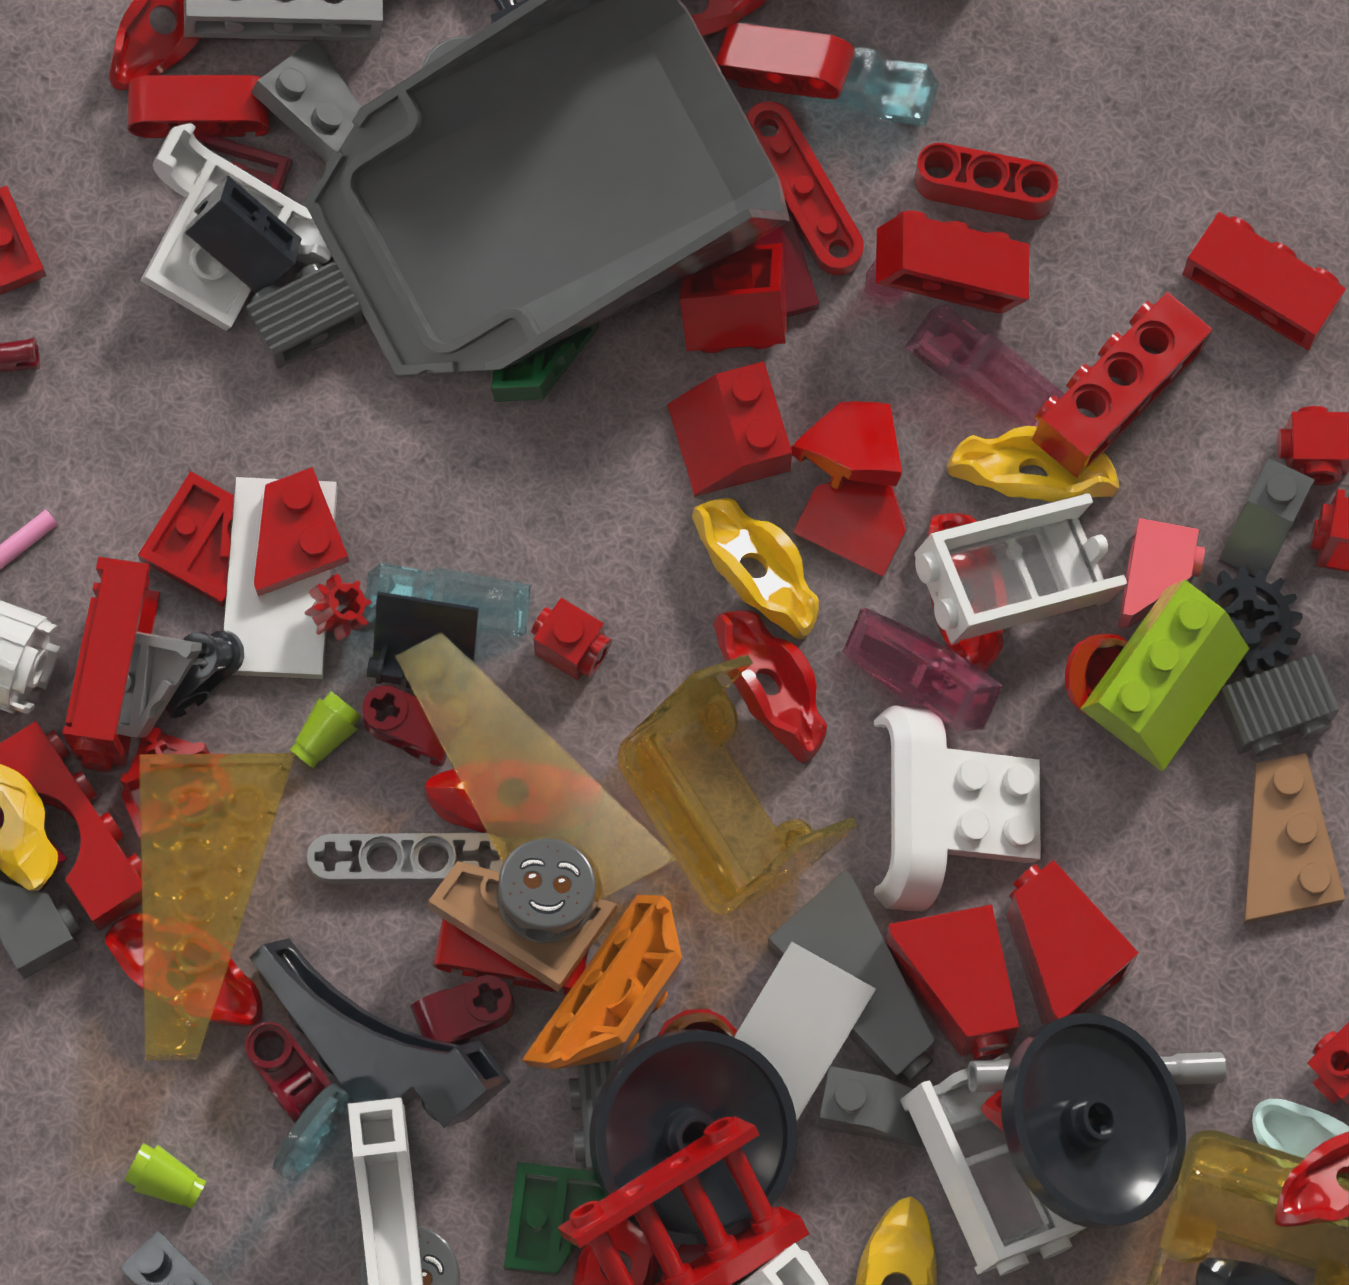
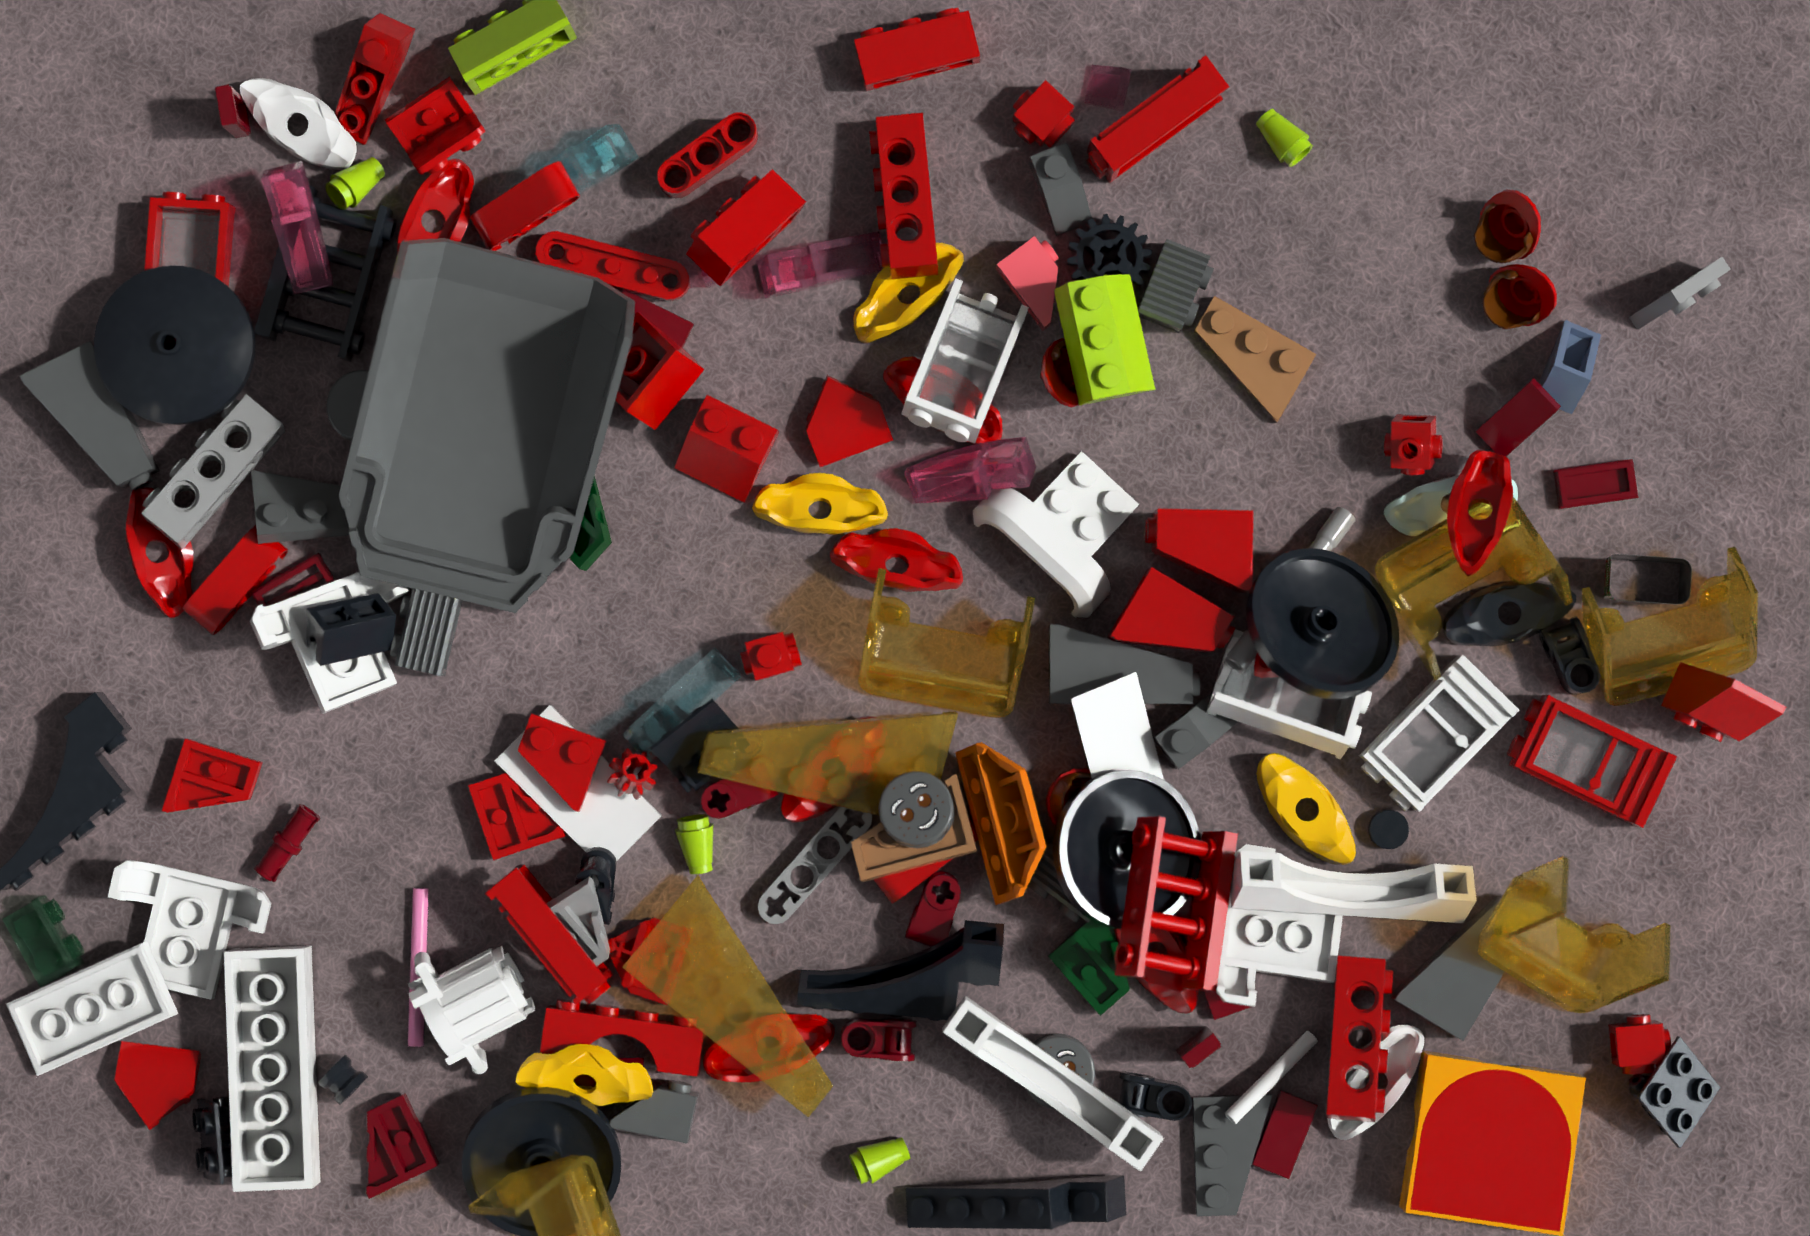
camera: 45 degrees left, 15 degrees up
clear light blue tile [272,1083,351,1181] -> none
red slope [791,401,902,490] -> none

